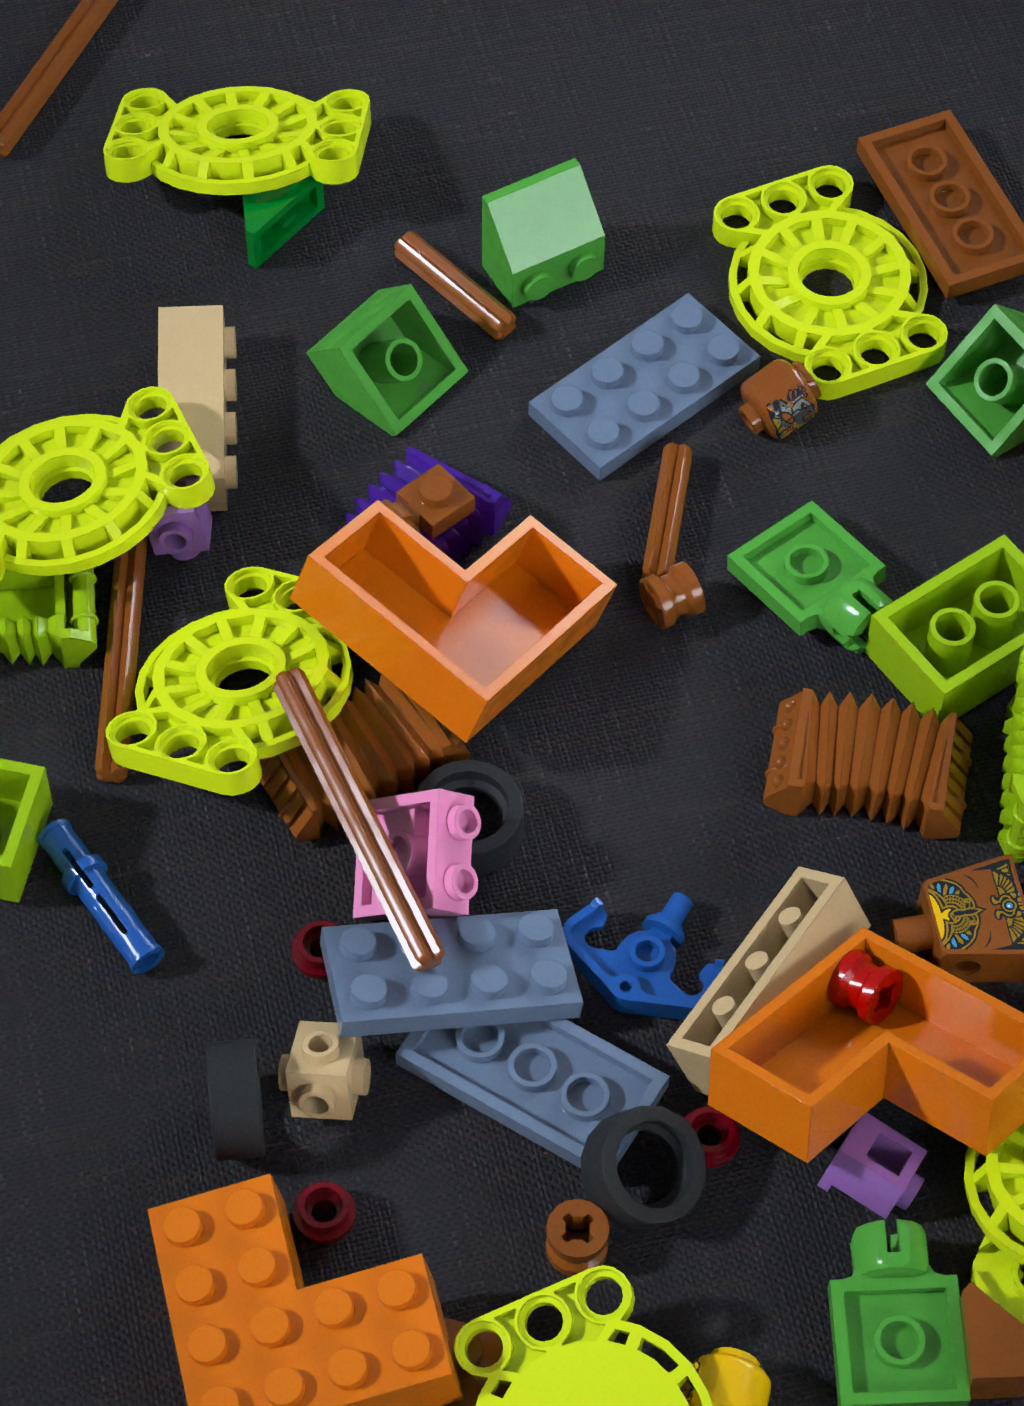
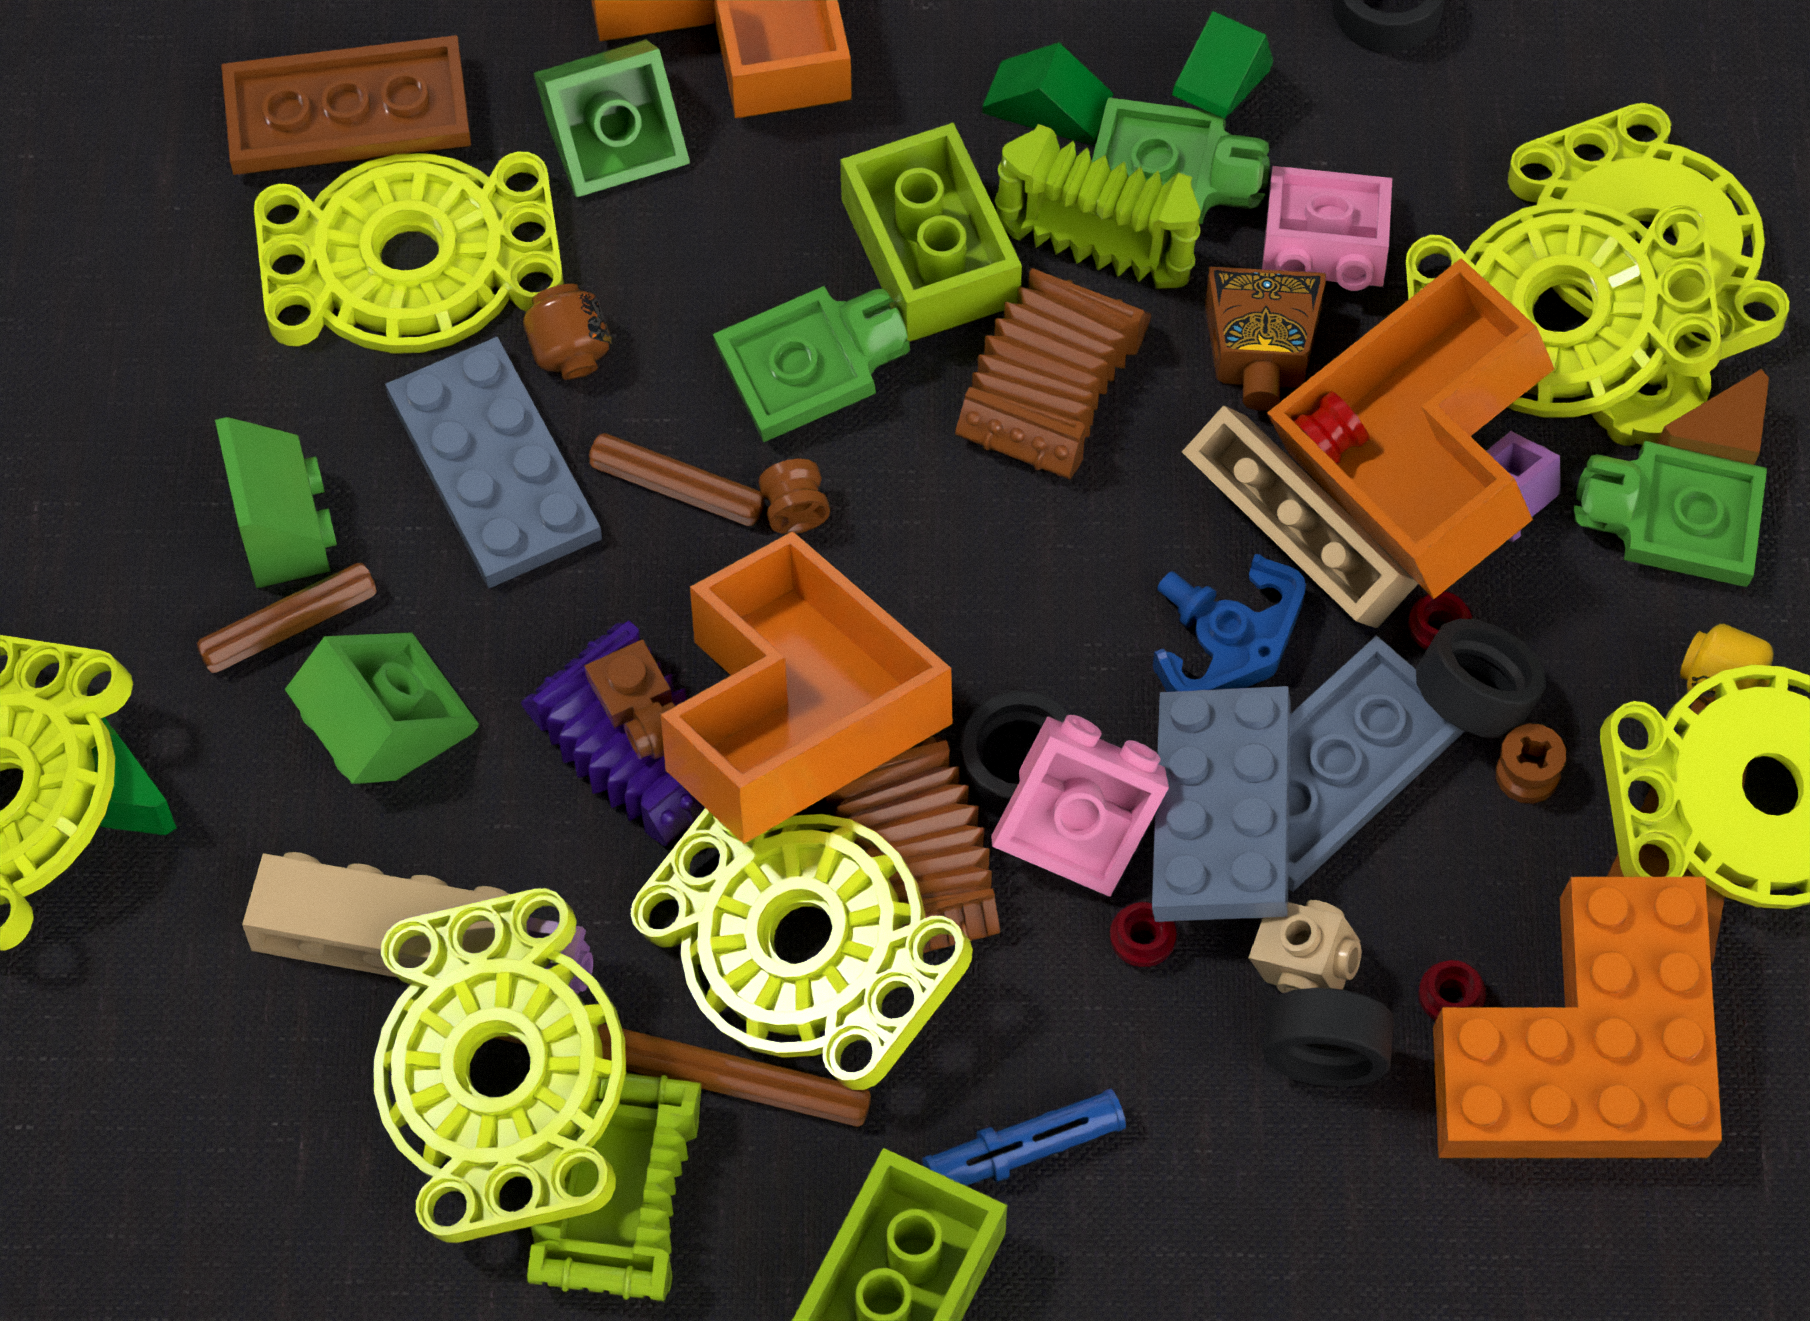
camera: 75 degrees left, 5 degrees up
axle [273,668,445,972] -> none

